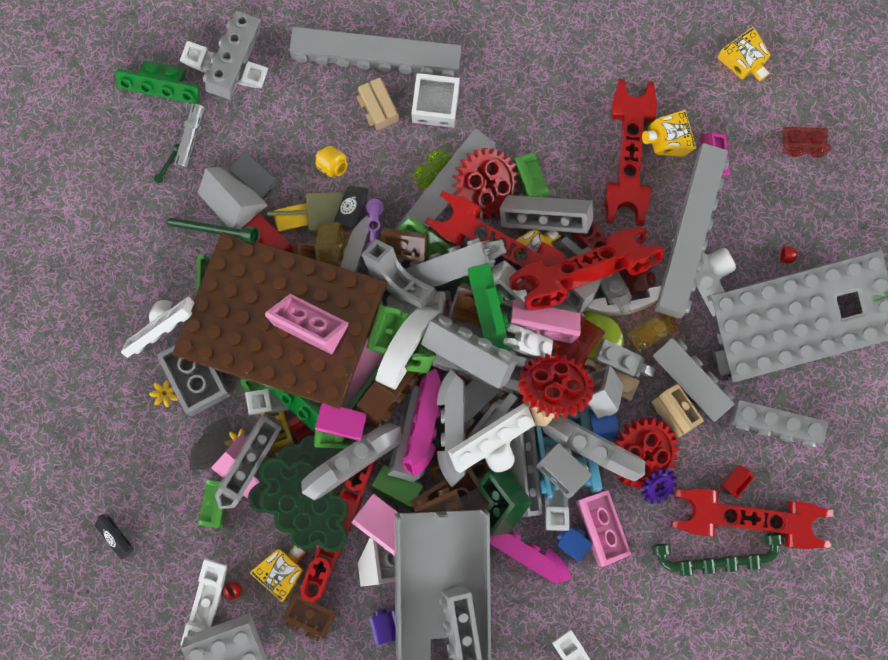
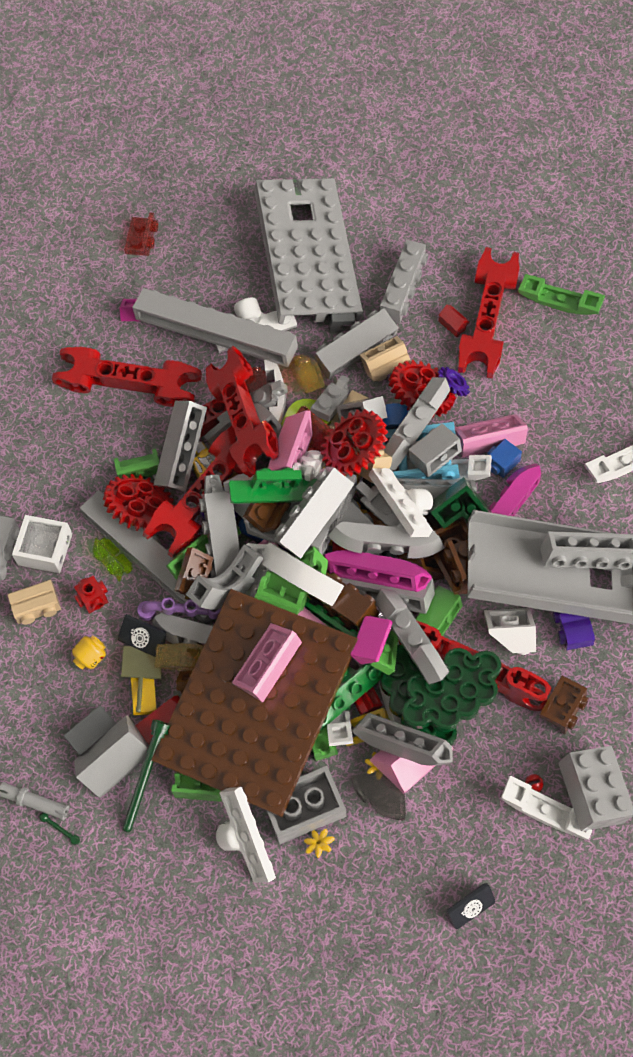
camera: 80 degrees left, 15 degrees down
bright green hinge [198,480,227,529] -> none
torso [250,545,306,602] -> none
bright pink slope [351,494,398,556] -> none
yellow torso [642,110,696,157] -> none
dark green bar [652,533,784,576] -> none
yellow torso [717,27,770,82] -> none
red hinge [780,245,798,264] -> none
none -> red brick [74,575,109,614]
none -> bright green slope [518,274,605,315]

